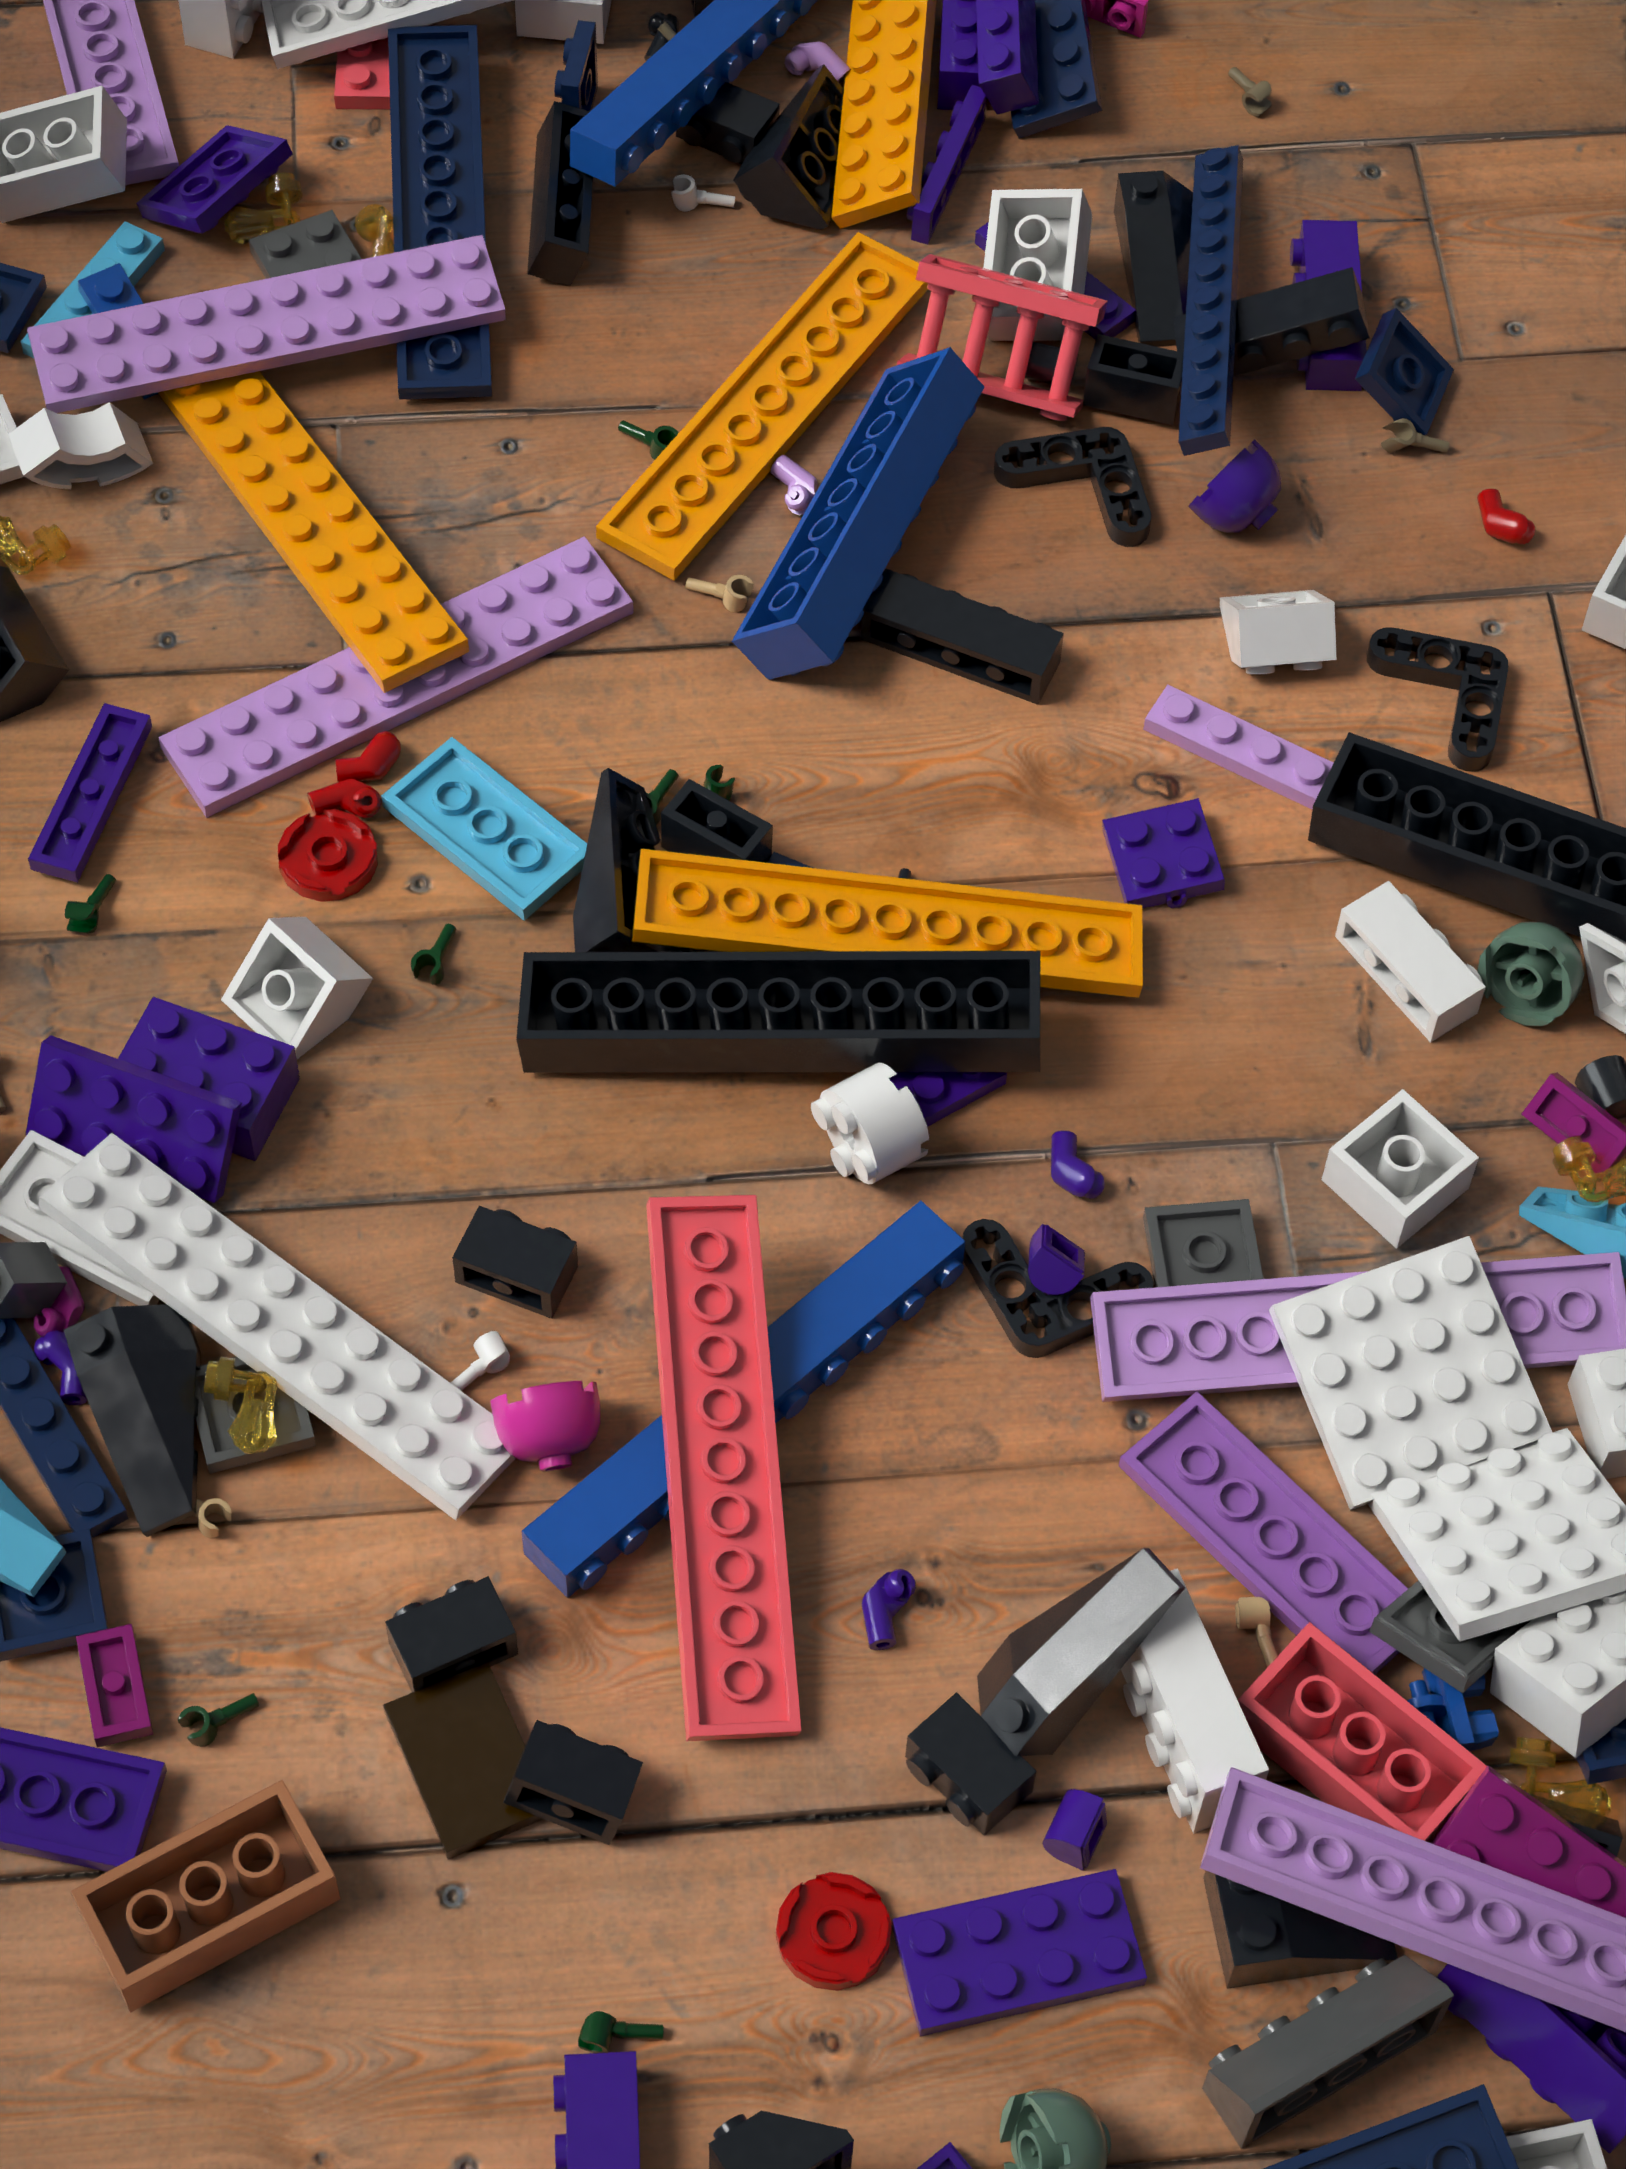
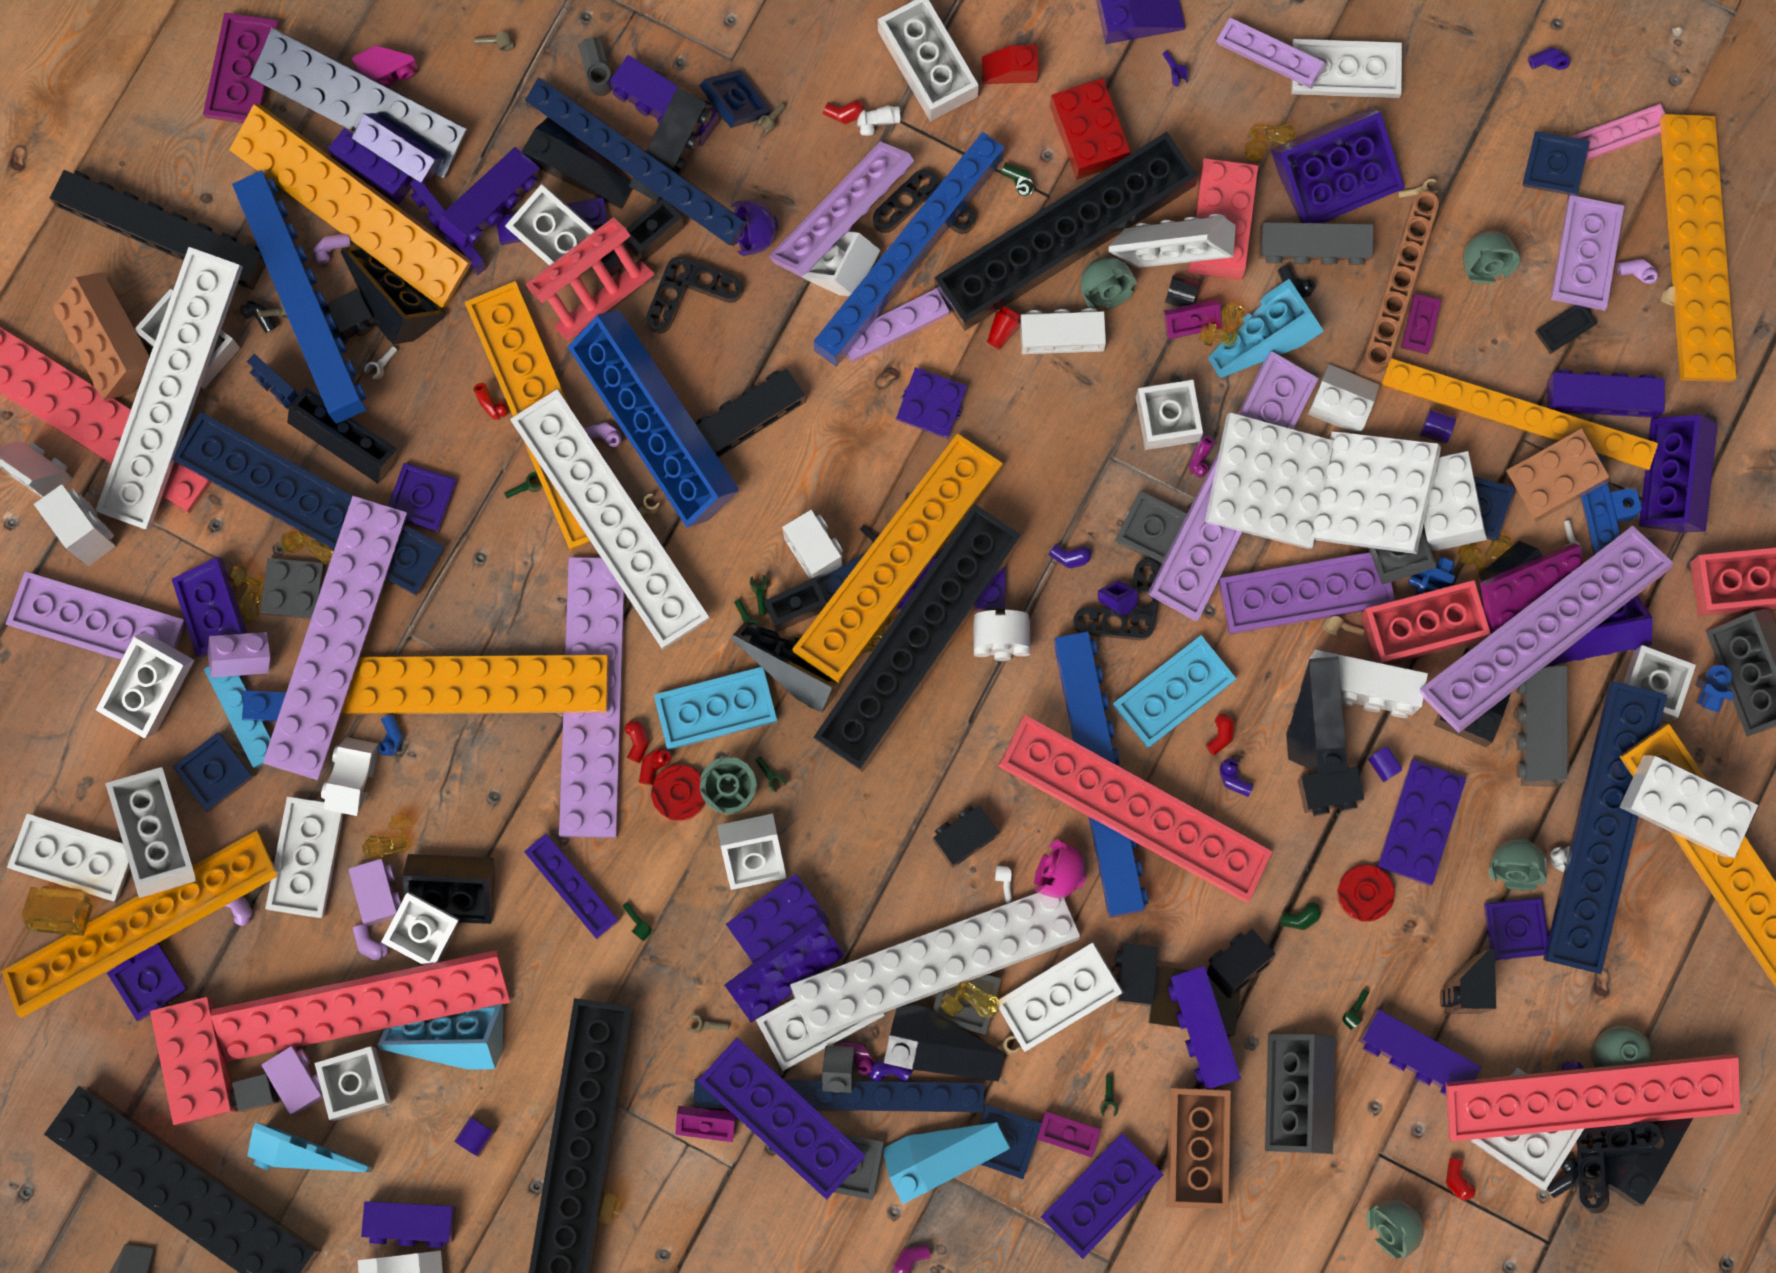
camera: 55 degrees left, 20 degrees up
none -> lavender brick [208,632,270,678]
none -> blue arm [378,714,404,756]
none -> dark purple tile [388,463,458,533]
none -> dark purple brick [439,147,540,249]
none -> red arm [473,383,508,420]
none -> white plate [510,389,710,650]
none -> dark grey piece [578,37,612,96]
none -> sand green cylinder [700,757,757,815]
none -> lavender plate [769,141,914,277]
none -> white brick [782,510,844,581]
none -> blue brick [813,132,1005,367]
none -> white arm [857,105,900,136]
none -> red cone [986,306,1021,350]
none -> white plate [995,942,1124,1052]
none -> dark green arm [1001,162,1034,196]
none -> medium azure plate [1113,635,1236,749]
none -> dark purple slope [1167,966,1241,1090]
none -> magenta arm [1189,435,1215,478]
none -> red arm [1205,713,1235,756]
none -> dark grey slope [1265,1034,1336,1154]
none -> dark green arm [1280,902,1321,930]

